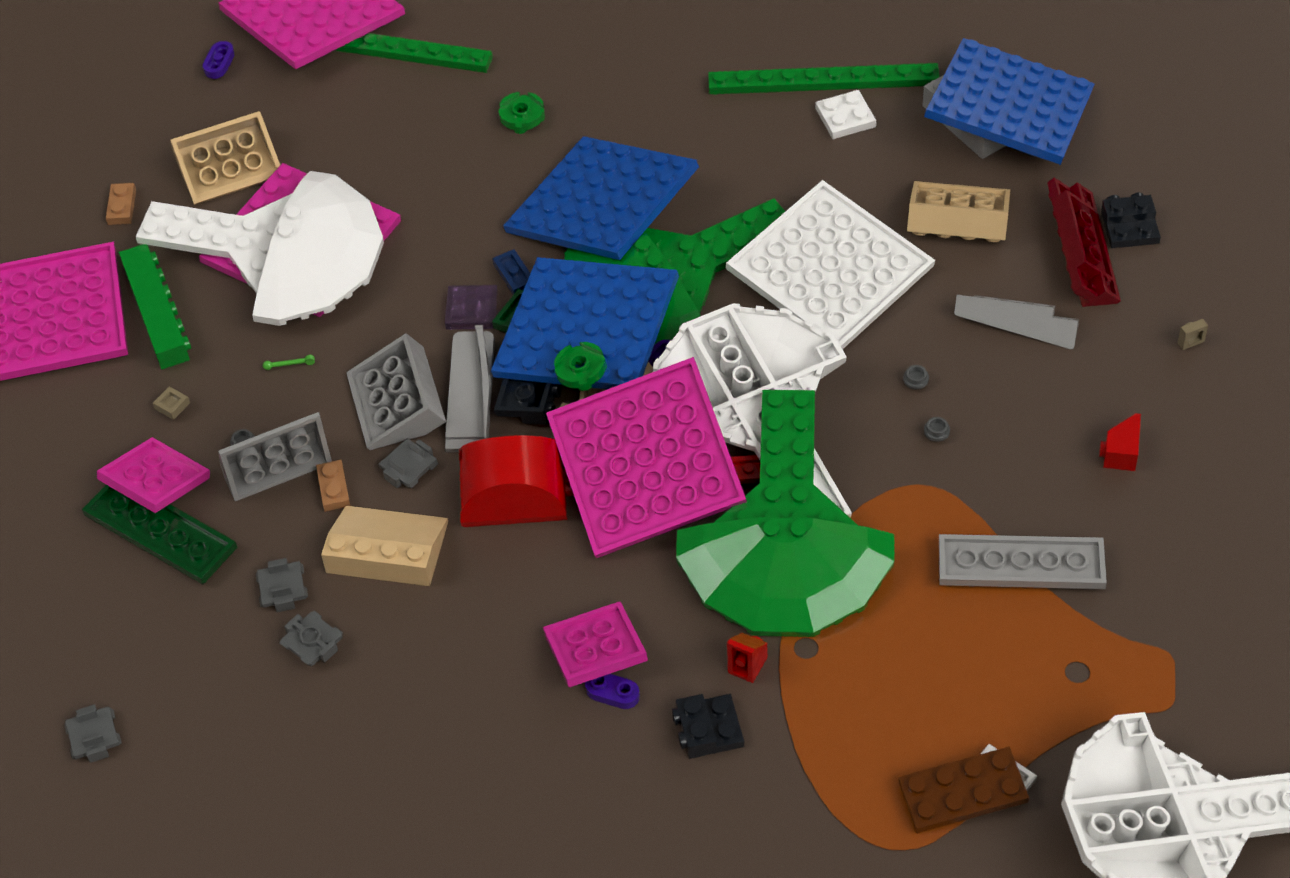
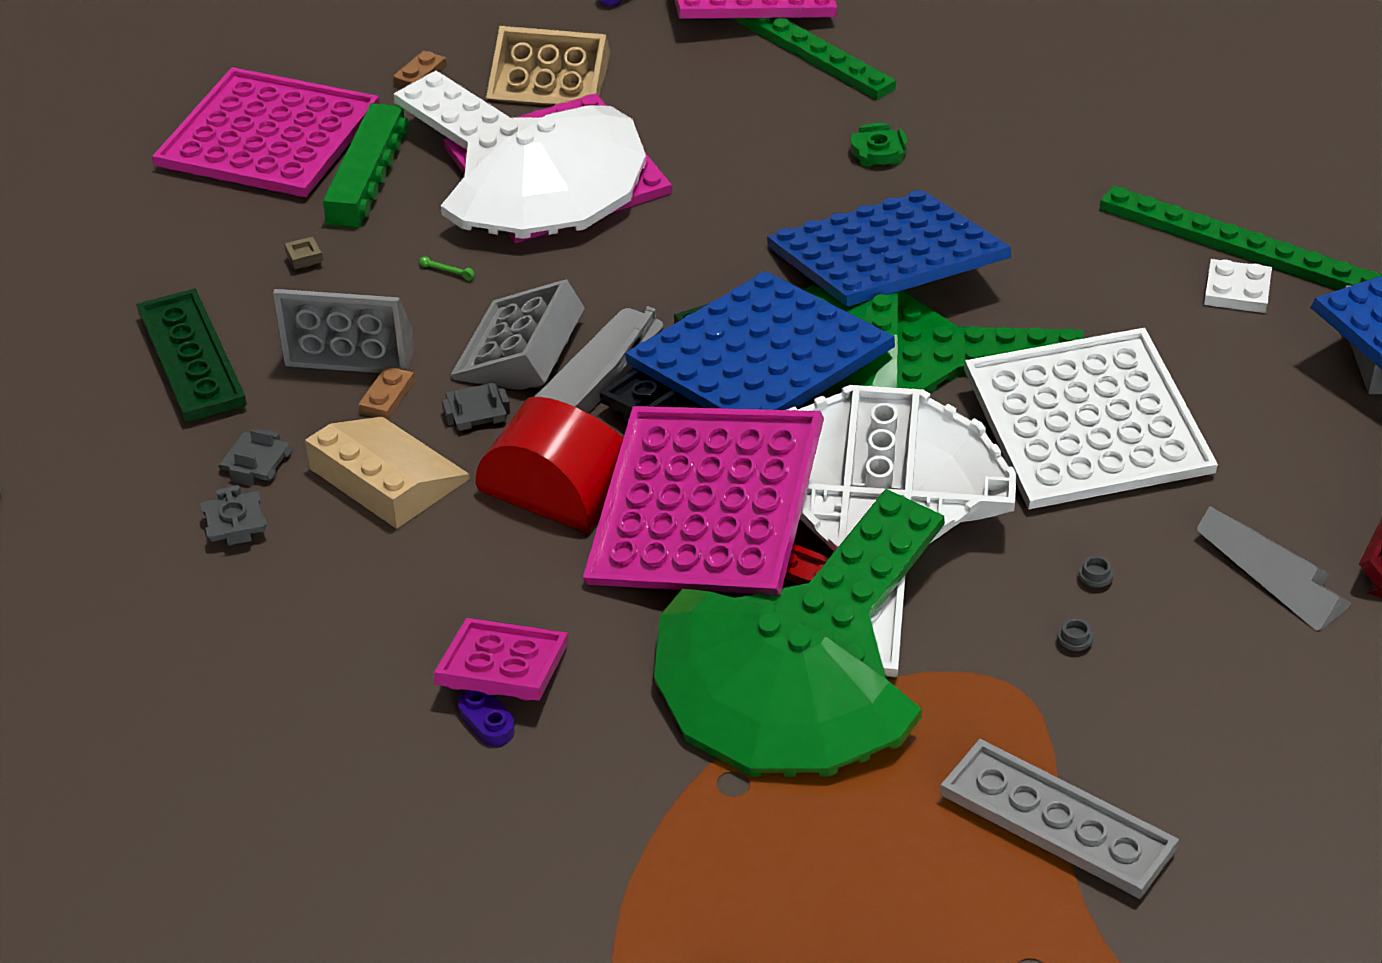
camera: 30 degrees right, 10 degrees down
dark pink plate [97,437,210,513] -> none
clear purple plate [445,285,498,330] -> none
dark blue plate [492,249,531,295] -> none
green plate [554,342,607,391] -> none
black plate [672,694,745,759] -> none
red slope [727,633,768,683] -> none
tan slope [907,181,1010,242] -> none
red slope [1099,413,1141,471] -> none

